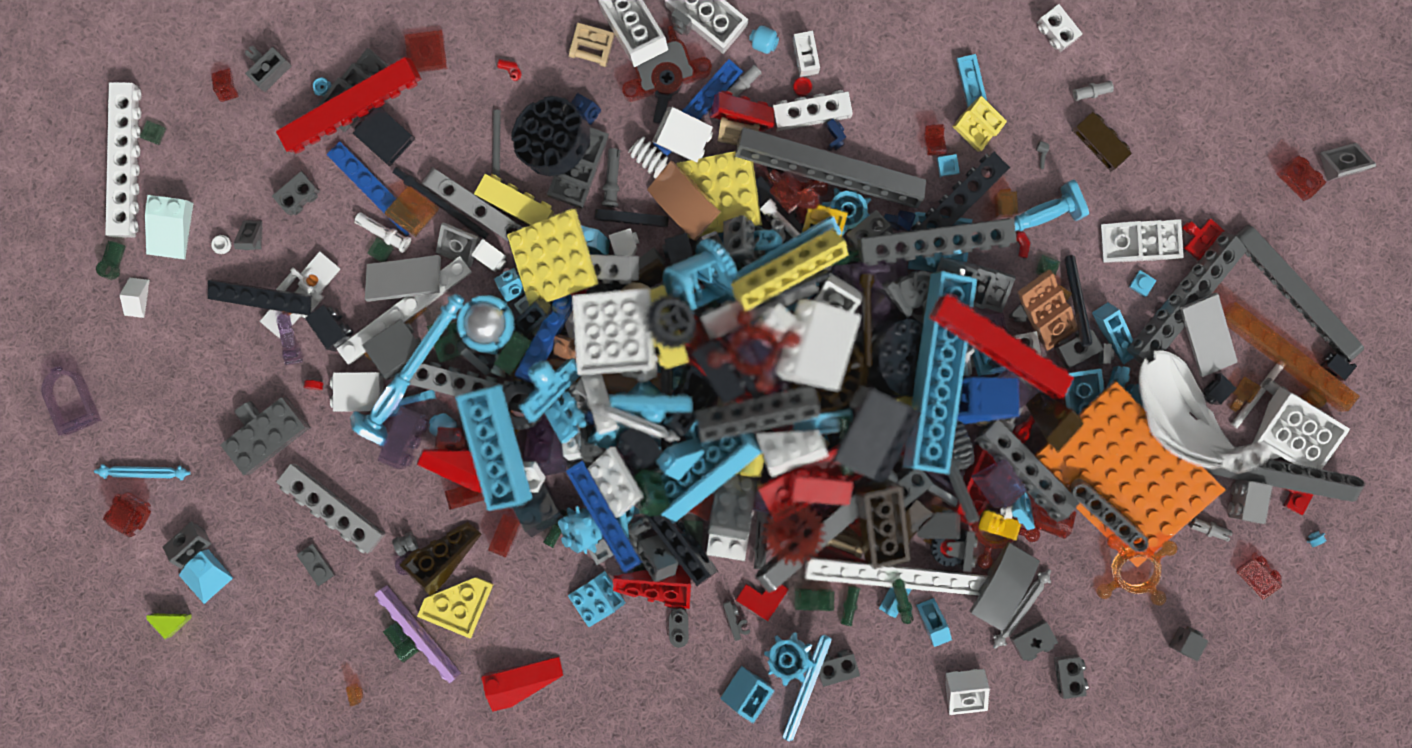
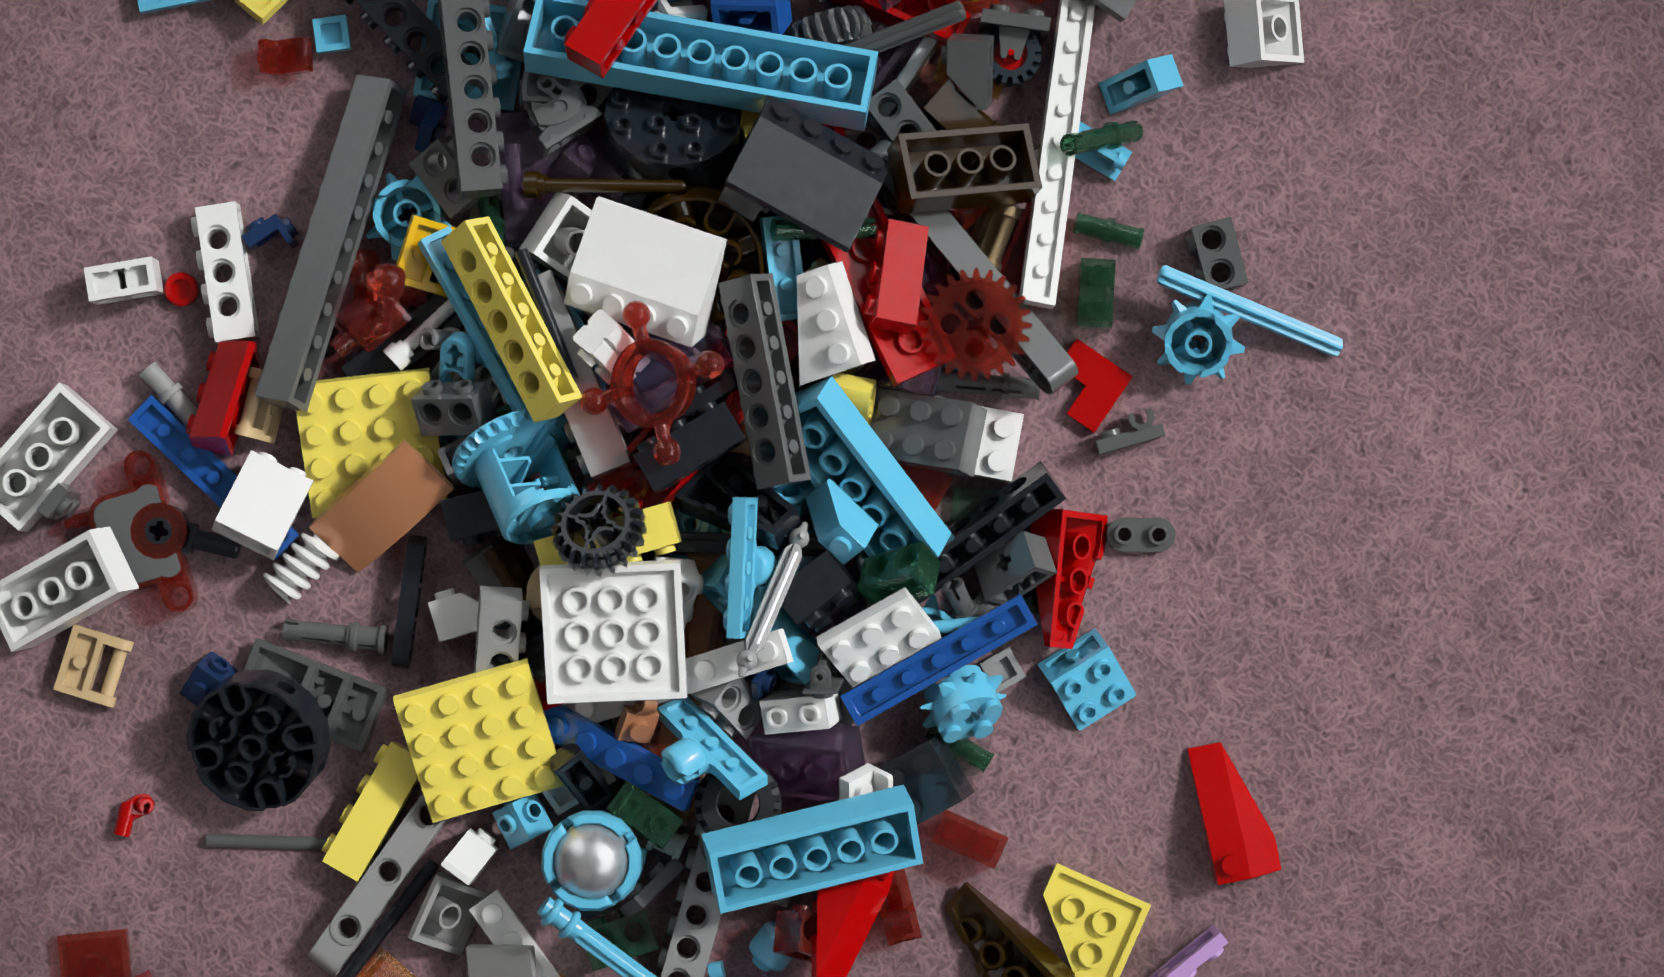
camera: 85 degrees left, 0 degrees up
medium azure plate [544,392,586,443] -> none
medium azure slope [581,226,610,255] -> none
medium azure slope [720,665,775,723] -> none
medium azure head [749,25,779,54] -> none

